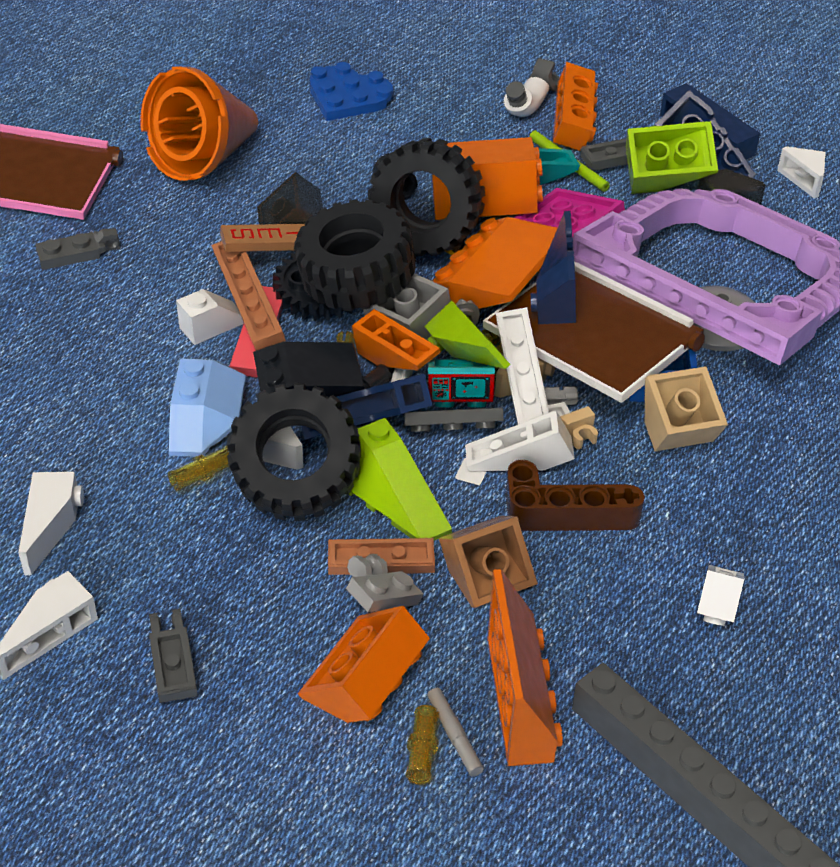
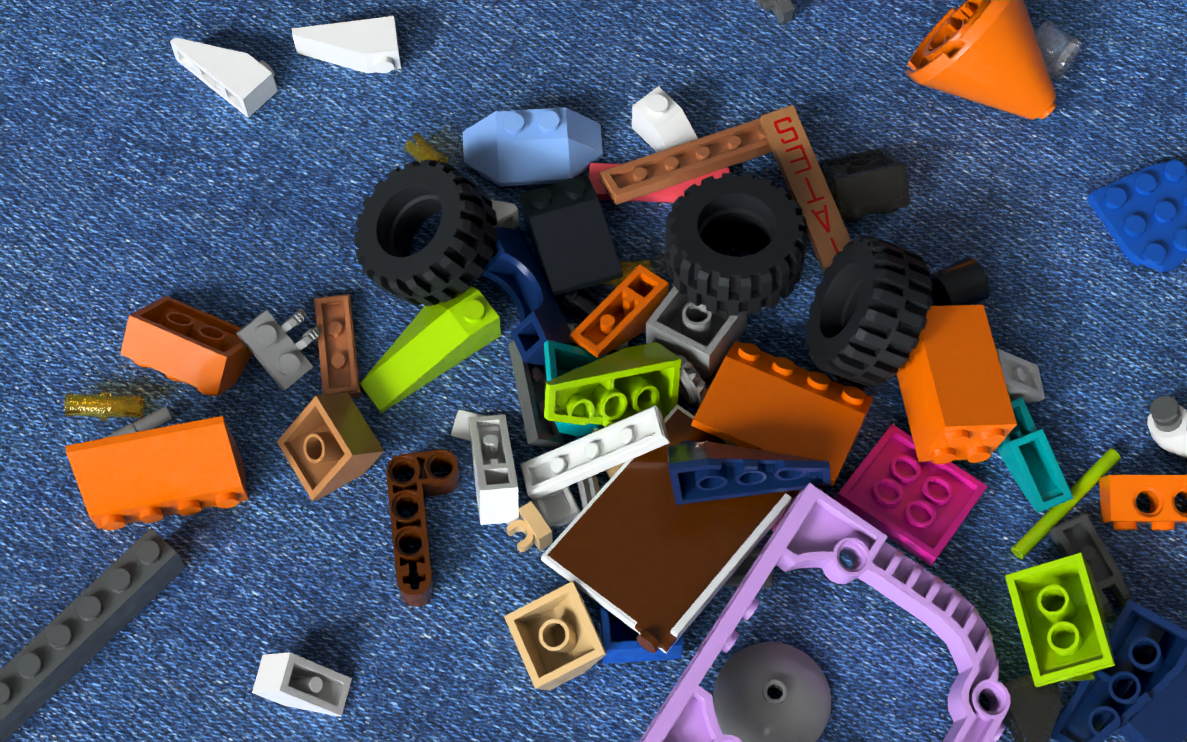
camera: 85 degrees right, 20 degrees up
dark grey hinge [149,609,198,703] -> none

